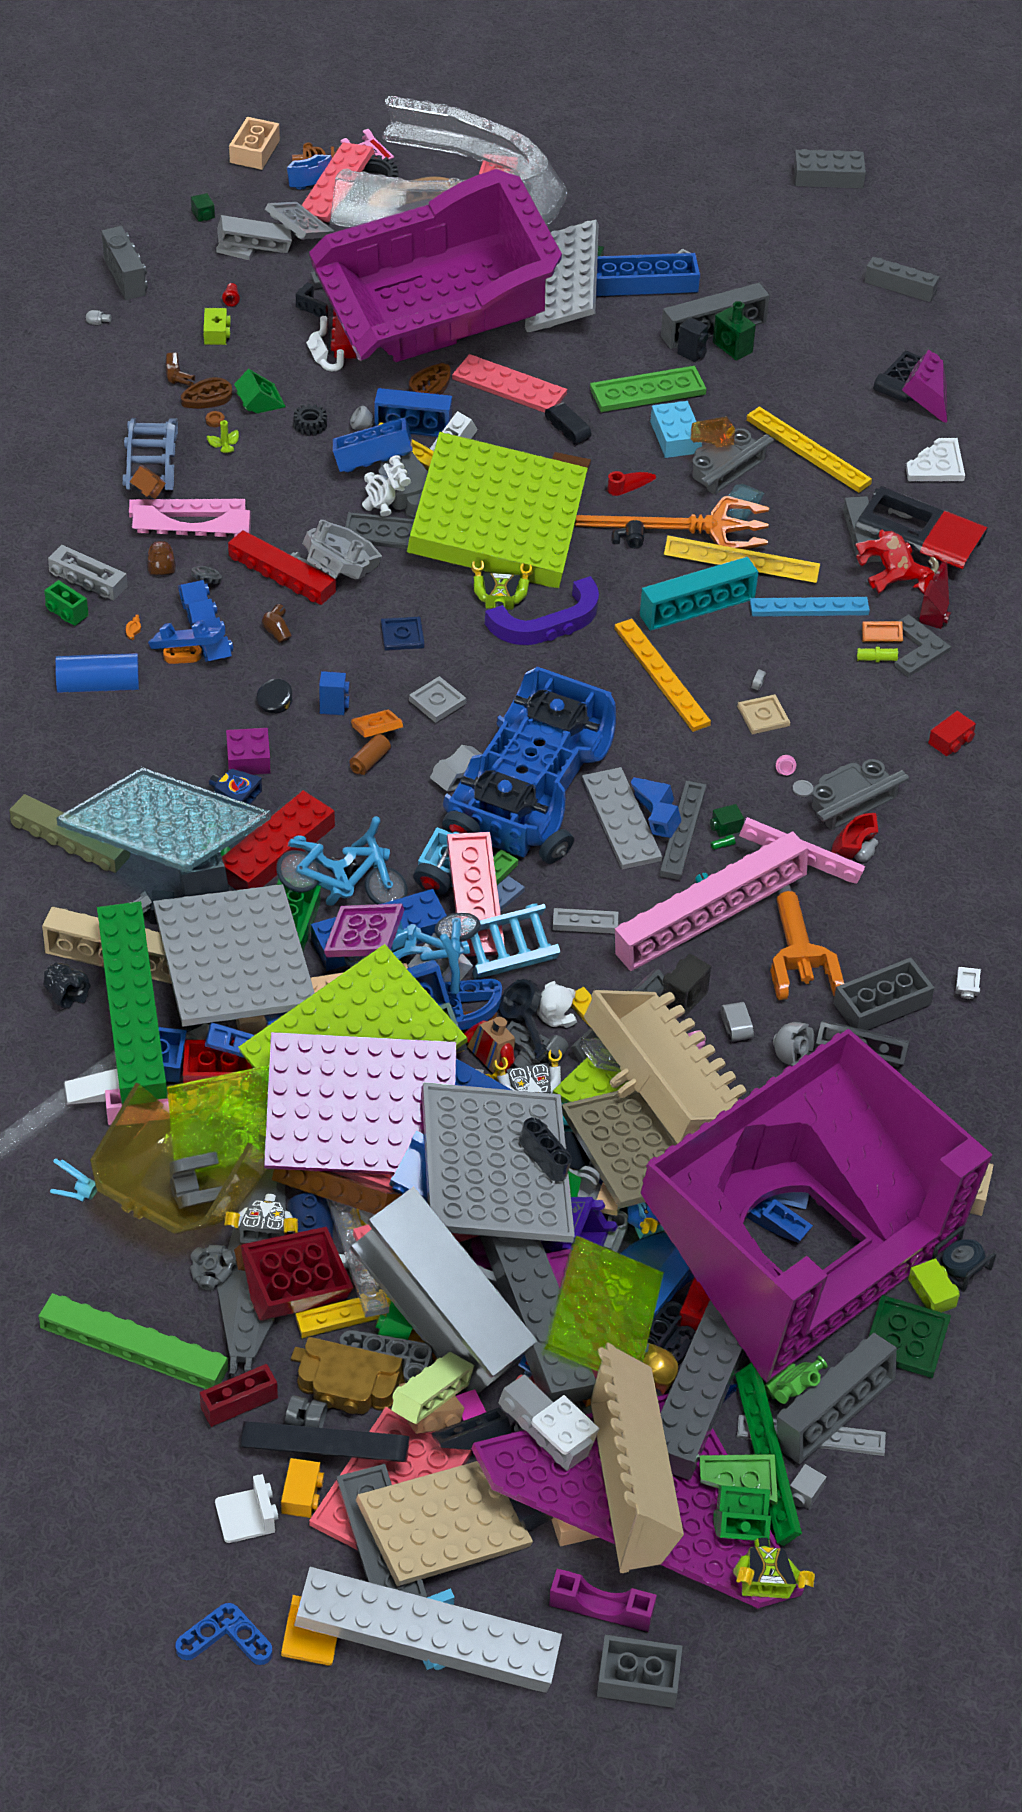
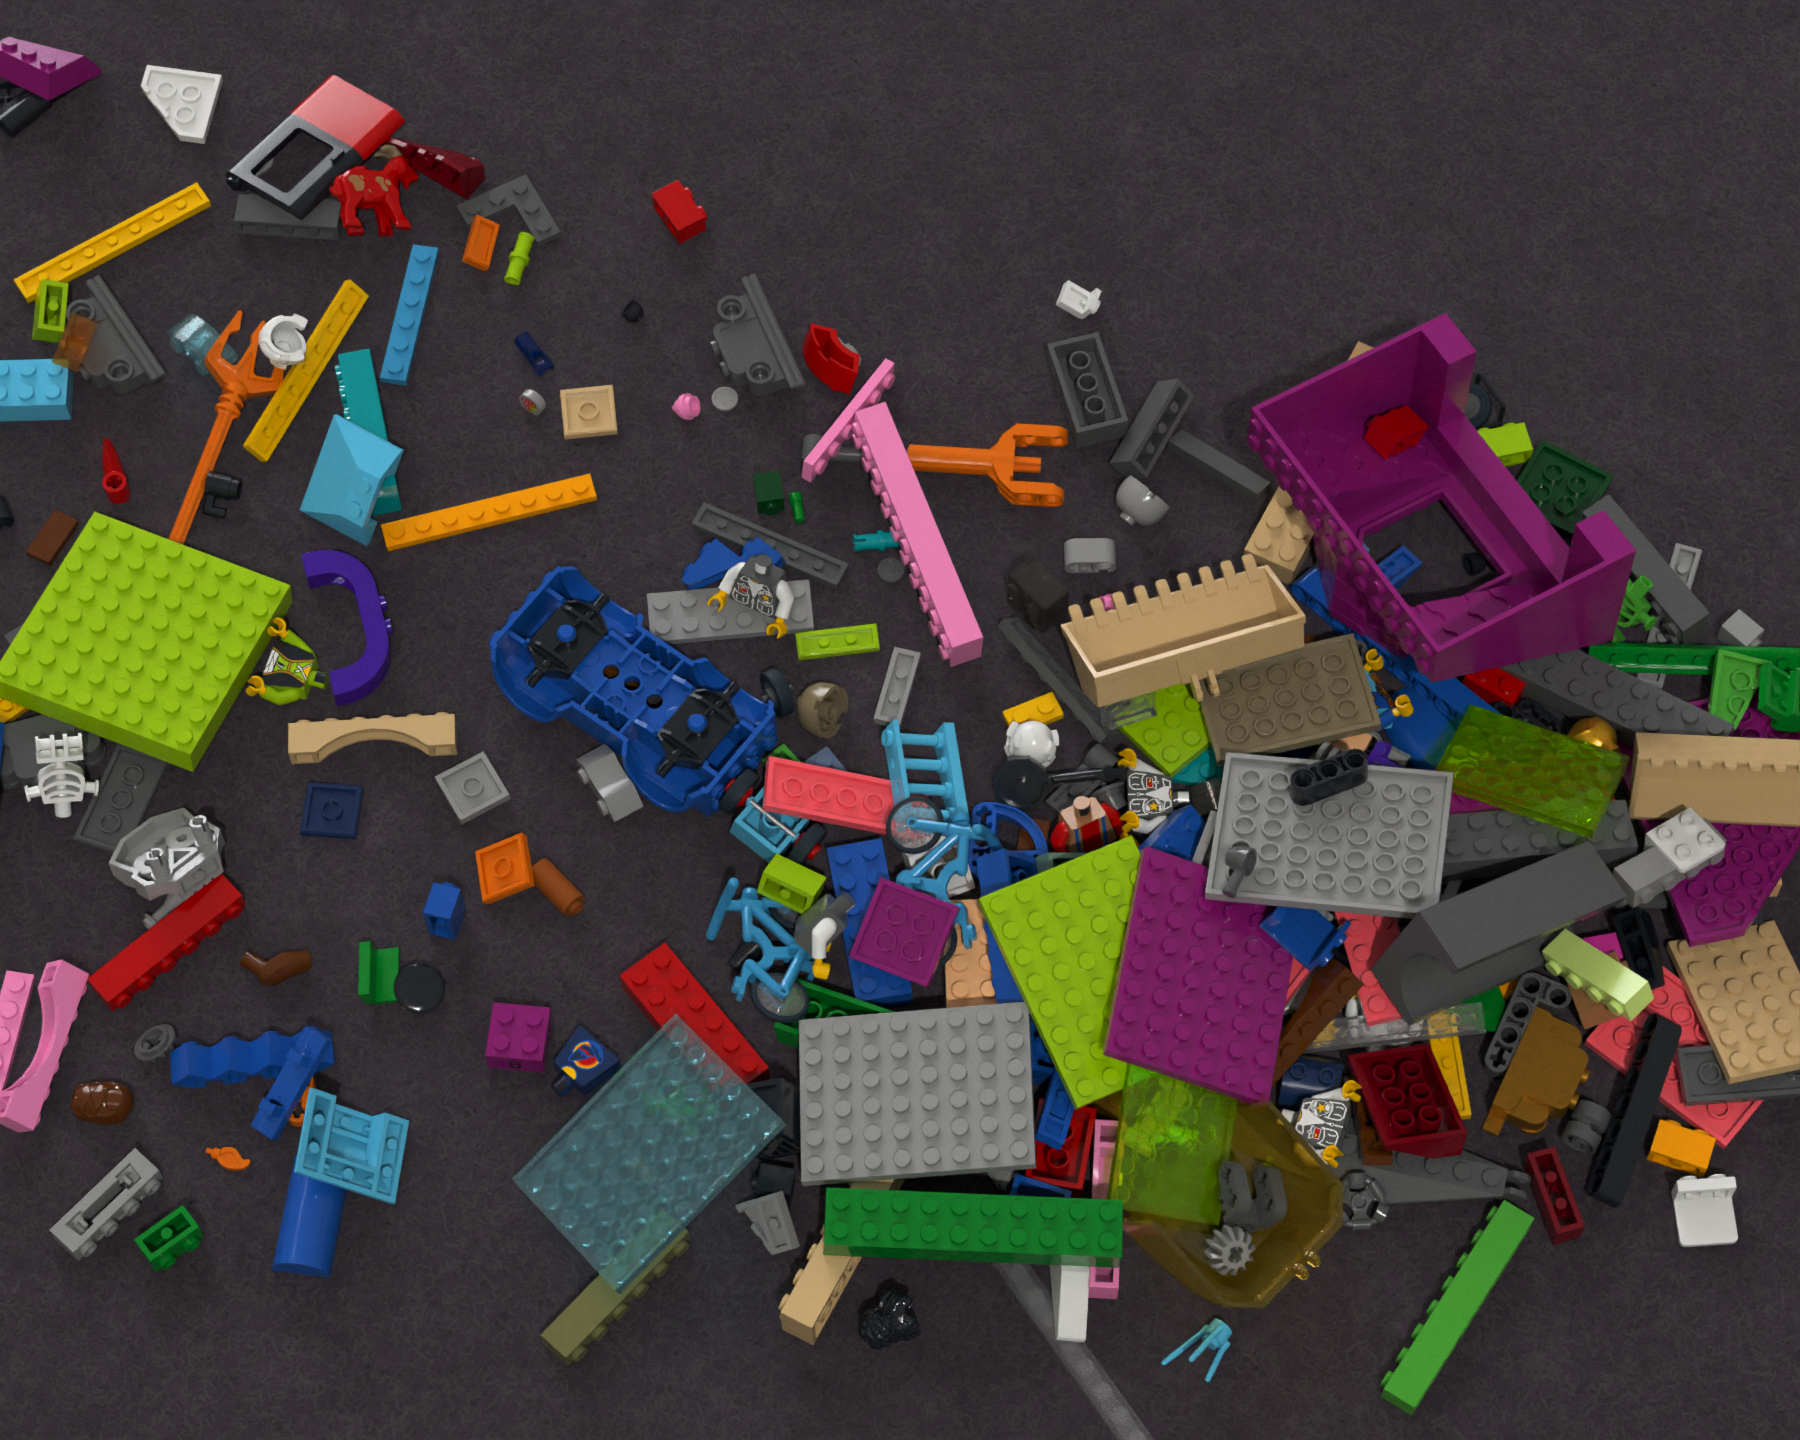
camera: 75 degrees left, 15 degrees up
none -> lime brick [32,279,69,343]
none -> white helmet [258,314,308,370]
none -> tan arch [288,712,458,764]
none -> medium azure slope [294,1088,409,1204]
none -> medium azure slope [300,414,404,546]
none -> green panel [358,941,400,1005]
none -> clear blue bar [514,331,554,377]
none -> black hinge [621,299,644,323]
none -> torso [707,554,794,639]
none -> lime brick [757,853,827,914]
none -> dark grey torso [794,892,856,980]
none -> lime tile [795,623,880,660]
none -> dark tan cylinder [796,682,848,738]
none -> light grey gear [1204,1224,1256,1276]
none -> dark grey bar [1222,847,1257,898]
none -> red brick [1363,405,1429,460]

